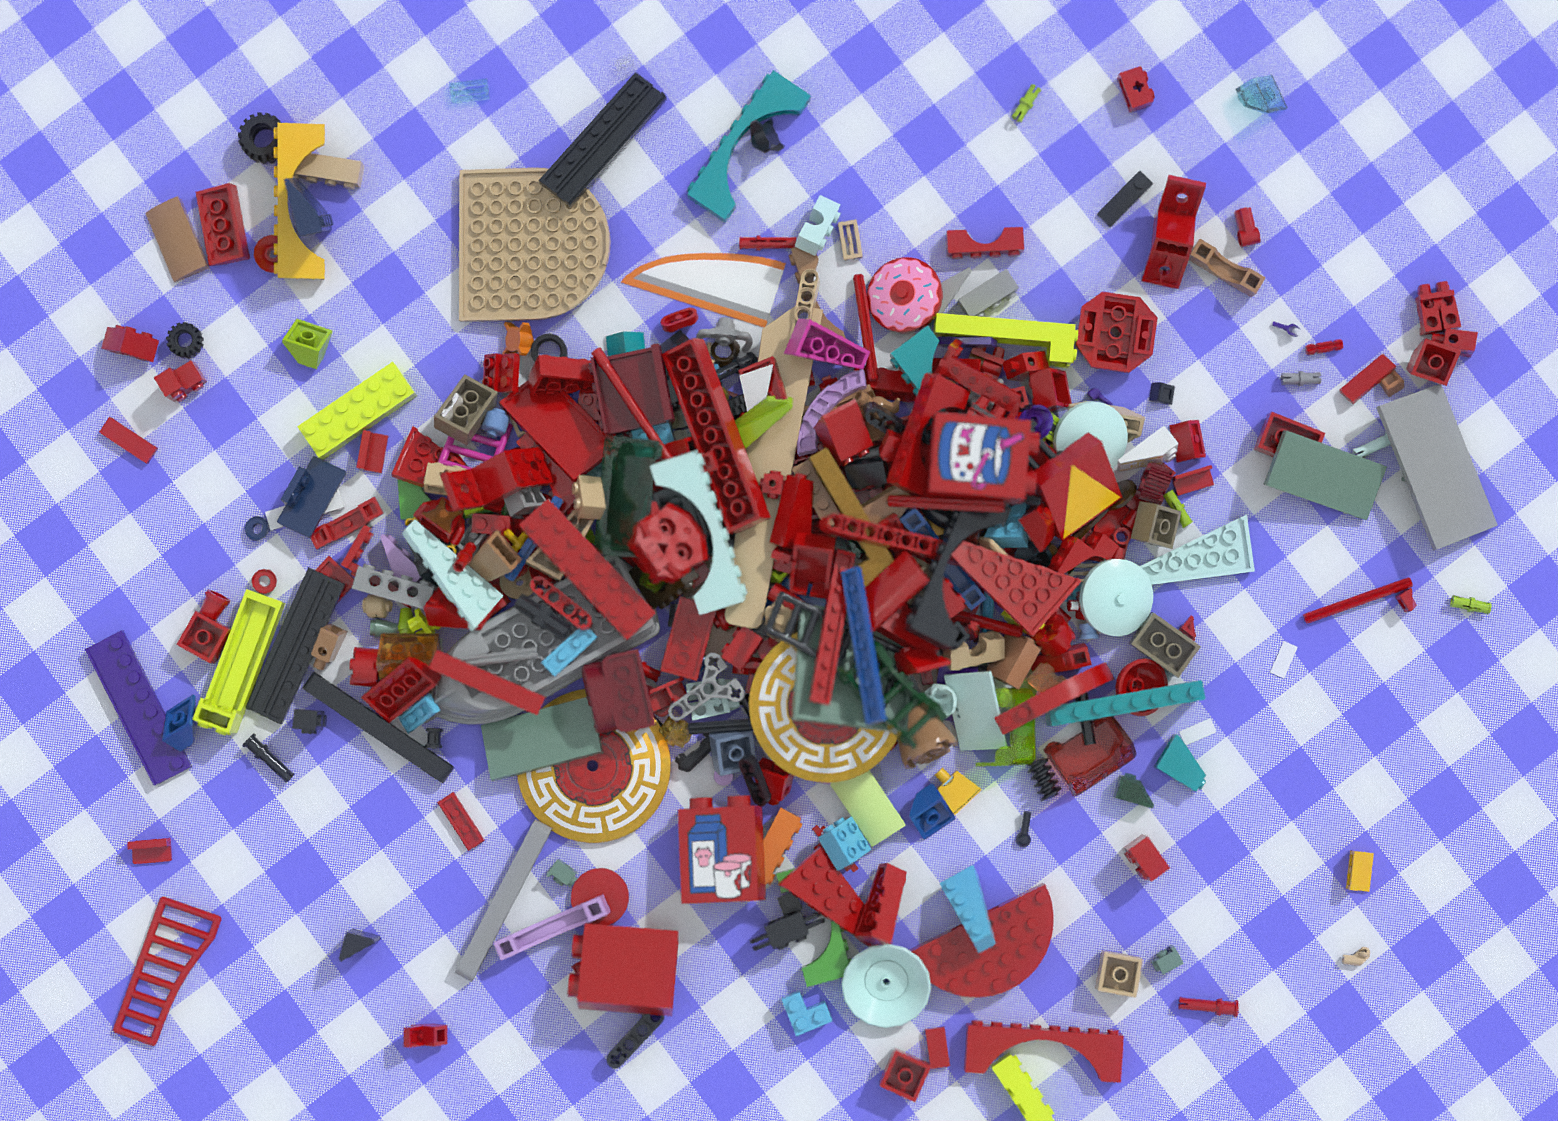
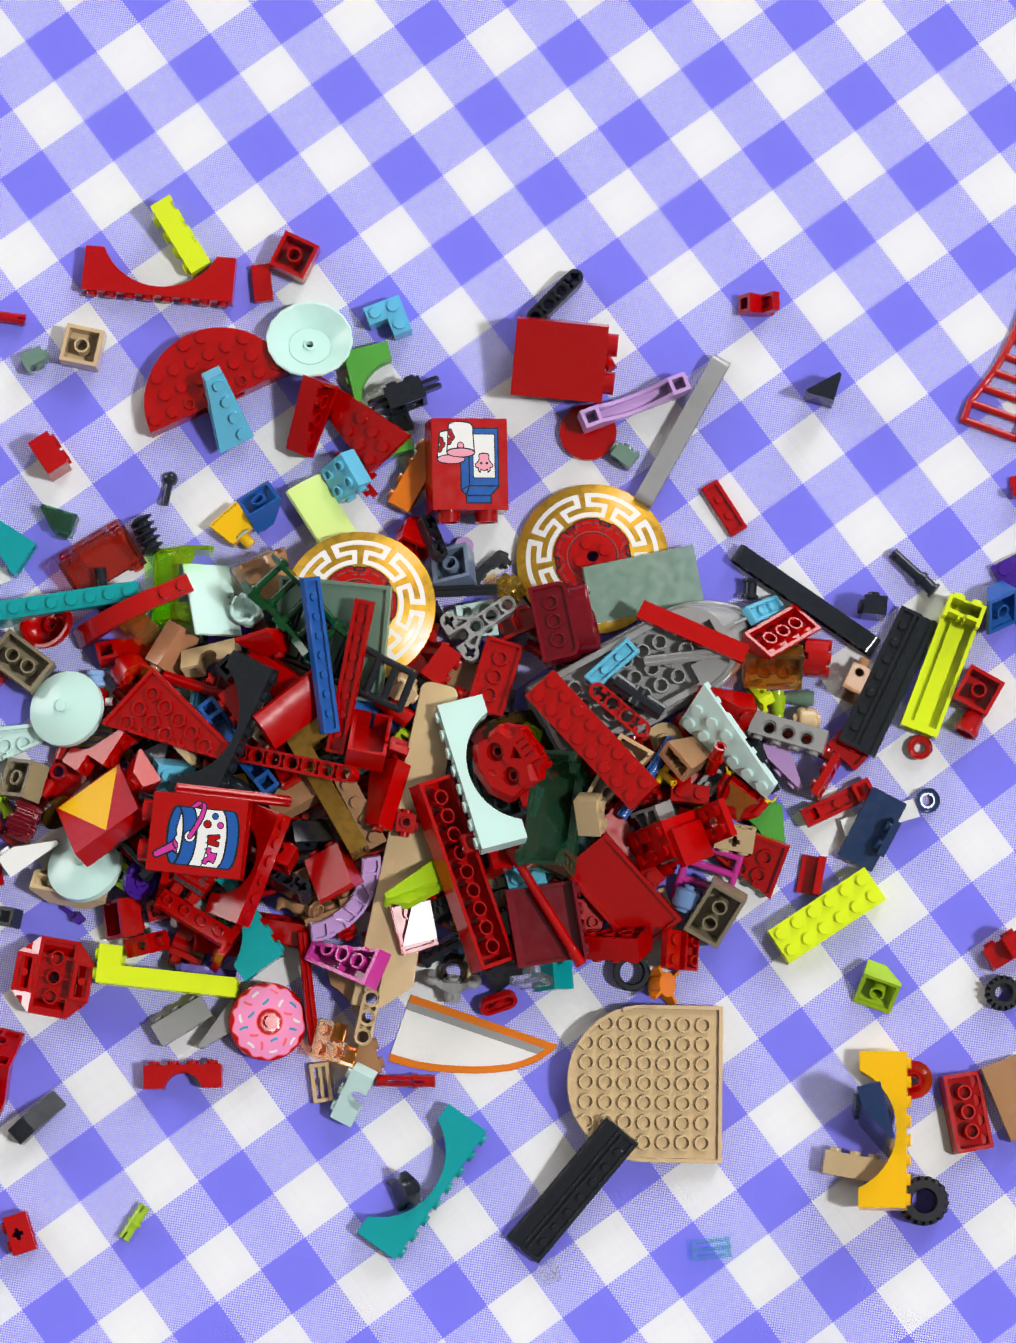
camera: 175 degrees left, 5 degrees down
none -> clear orange brick [309,1018,358,1067]
none -> clear tile [509,965,553,990]
none -> red tile [667,819,714,868]

